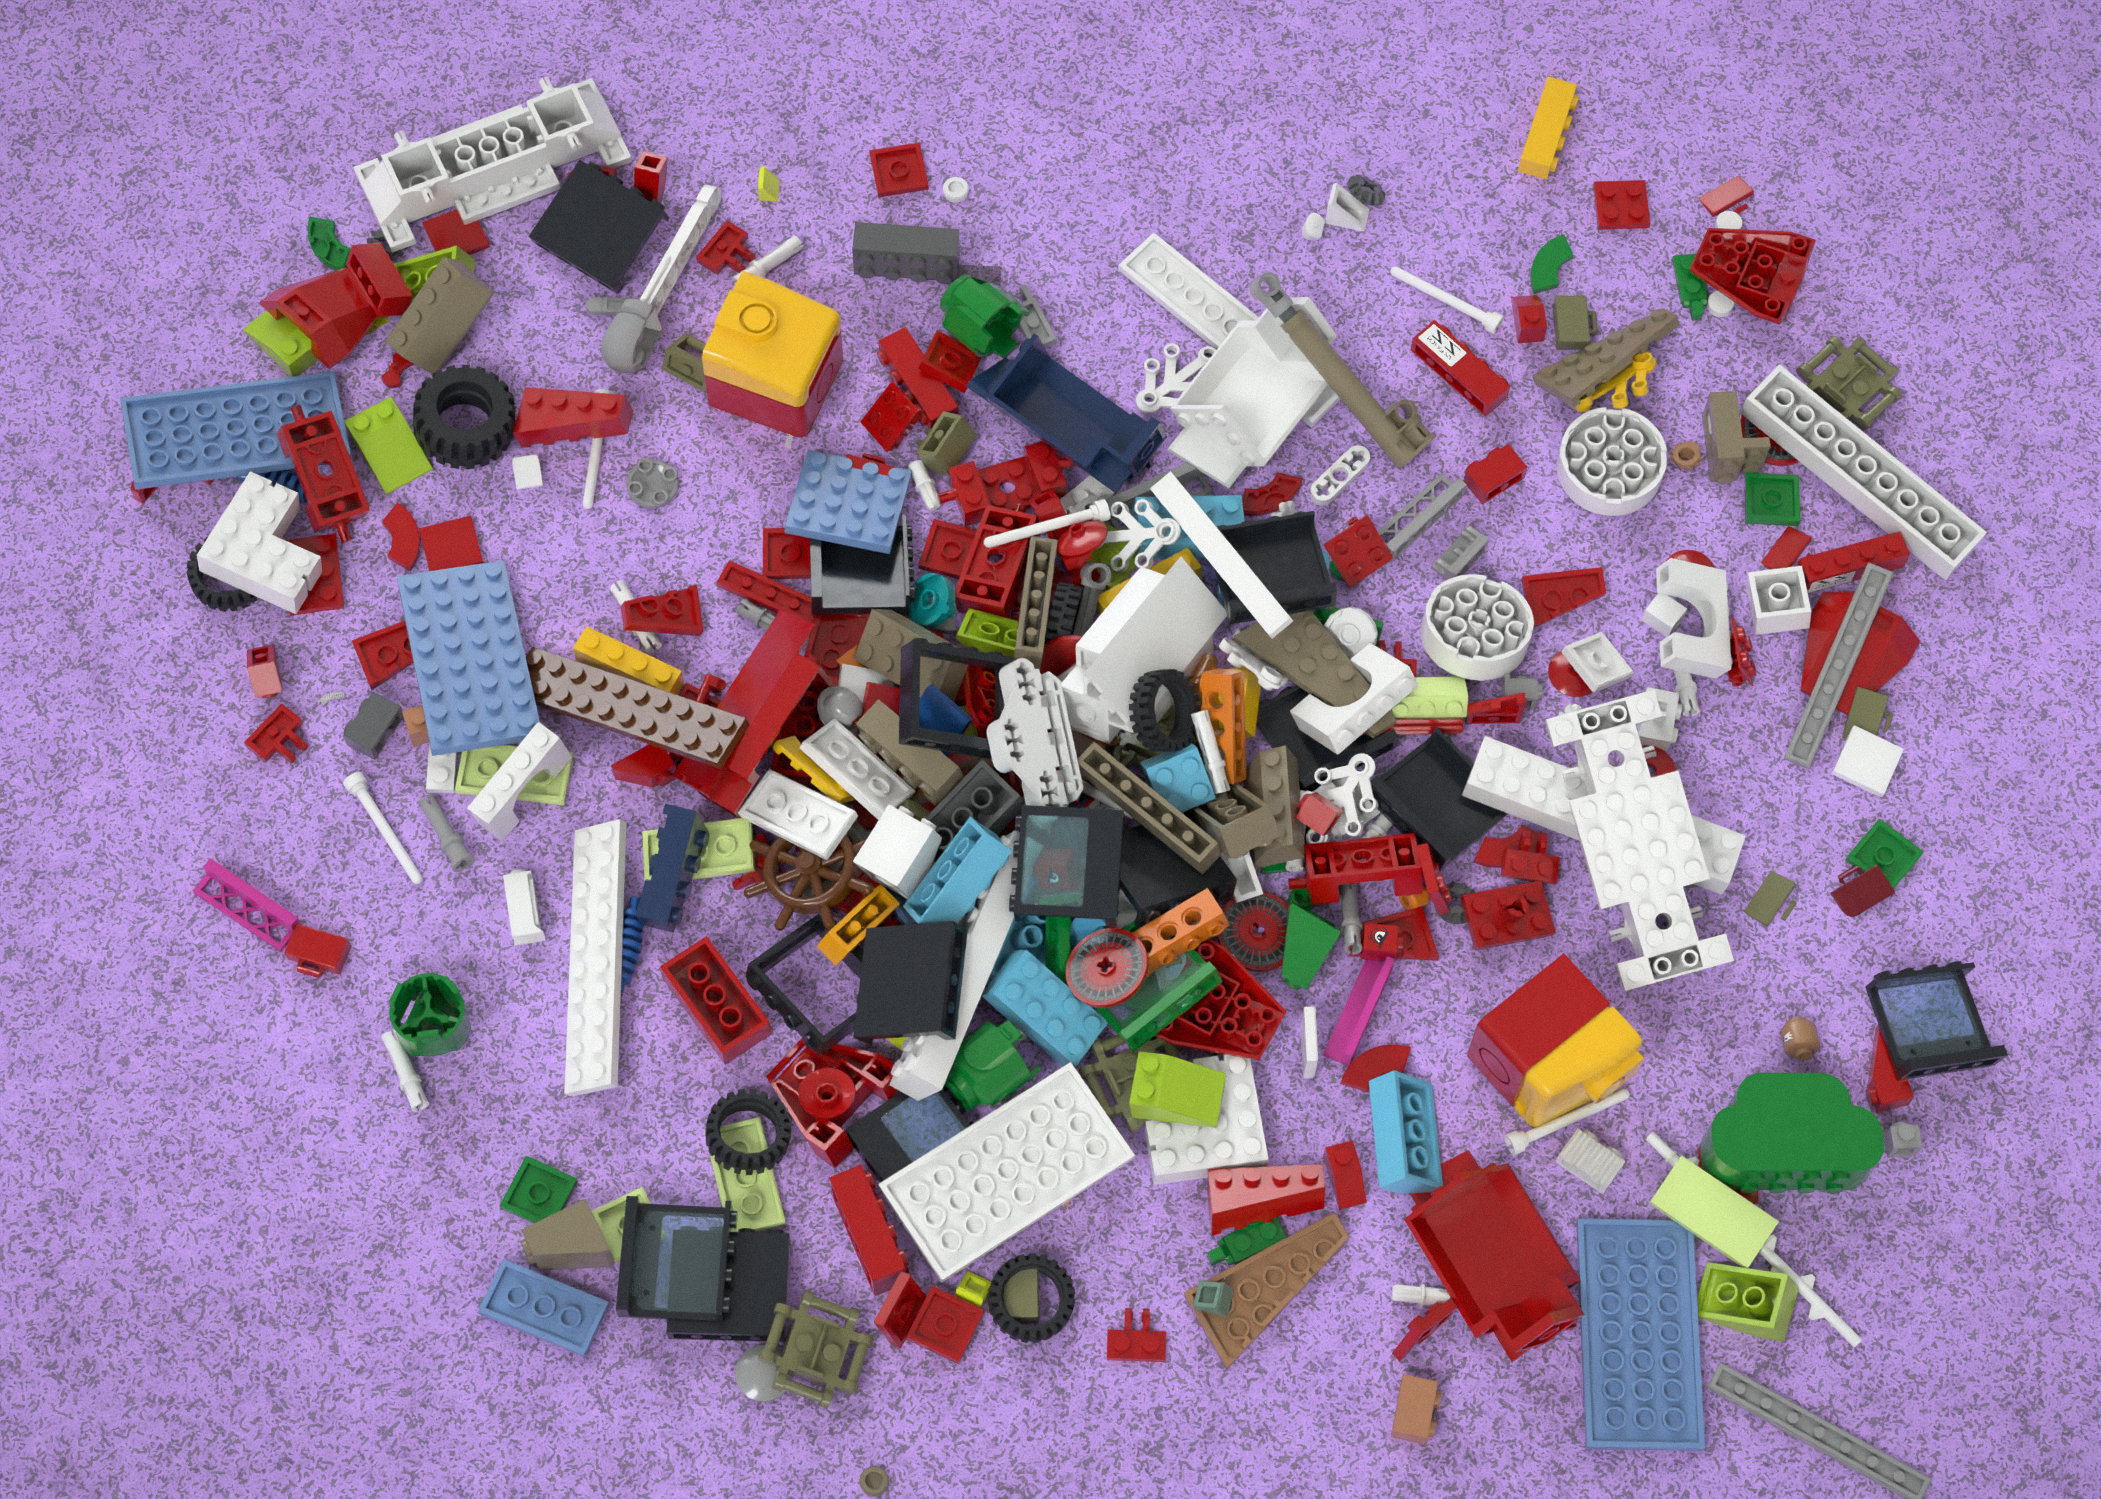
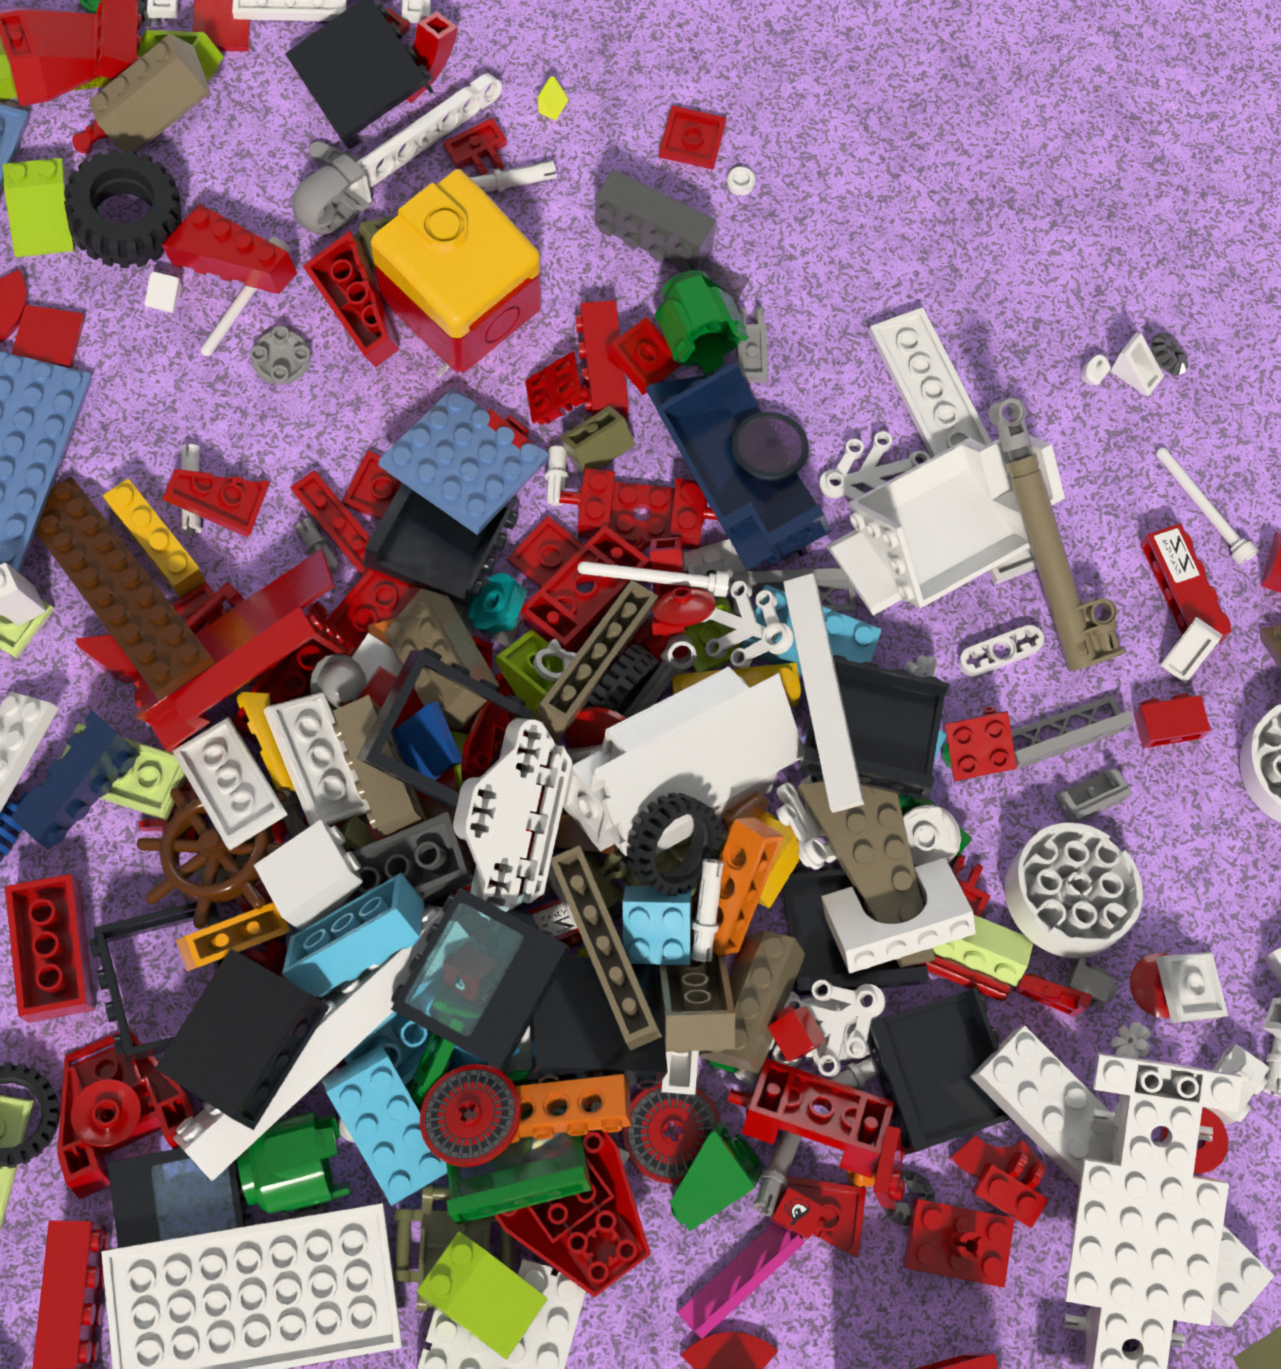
camera: 20 degrees right, 5 degrees up
red tile [1242,472,1303,516] -> none
green tile [1287,888,1315,910] -> none
white tile [1300,1007,1318,1078] -> none
red wing [1521,567,1606,628] -> none
none -> red wedge [302,231,400,367]
none -> white piece [533,639,576,682]
none -> clear purple wheel [731,412,809,481]
none -> white tile [1160,617,1223,683]

